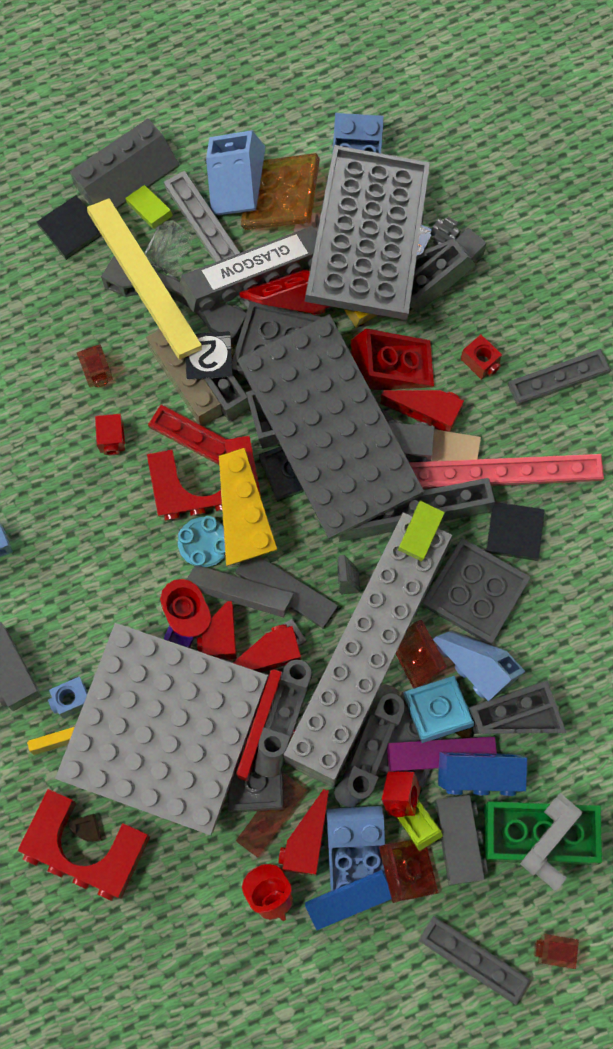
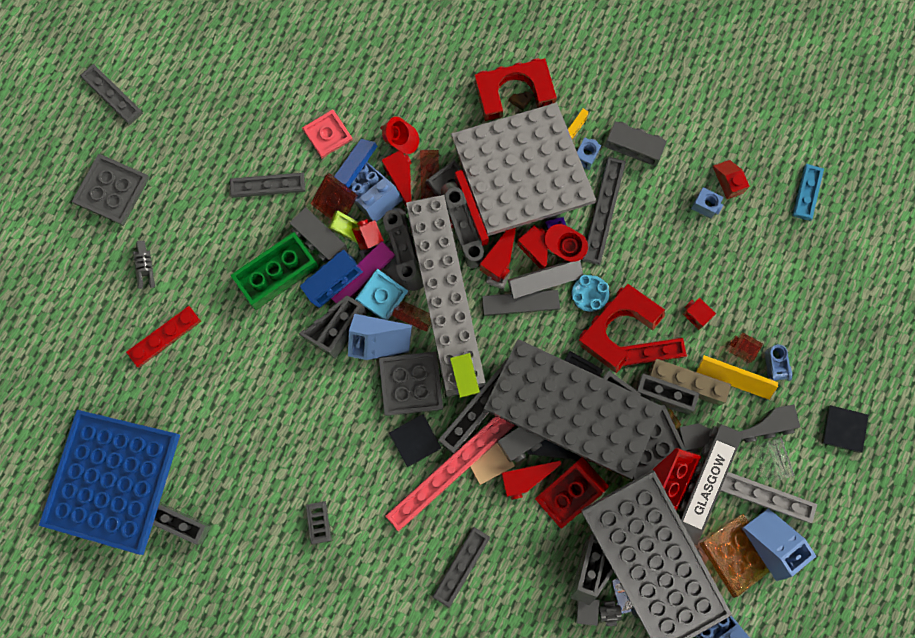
camera: 140 degrees right, 5 degrees up
dark grey slope [70,118,179,210] -> none
light yellow tile [87,199,202,360] -> none
lime tile [125,185,173,229] -> none
sticker [185,331,232,380] -> none
yellow wedge [219,448,277,567] -> none
dark grey slope [337,555,360,595] -> none
red brick [460,334,502,380] -> none
light grey beam [520,793,582,891] -> none
clear red brick [534,934,579,969] -> none
none -> coral tile [302,109,353,159]
none -> dark grey tile [582,157,626,266]
none -> yellow tile [696,355,778,400]
none -> medium blue piece [765,344,792,381]

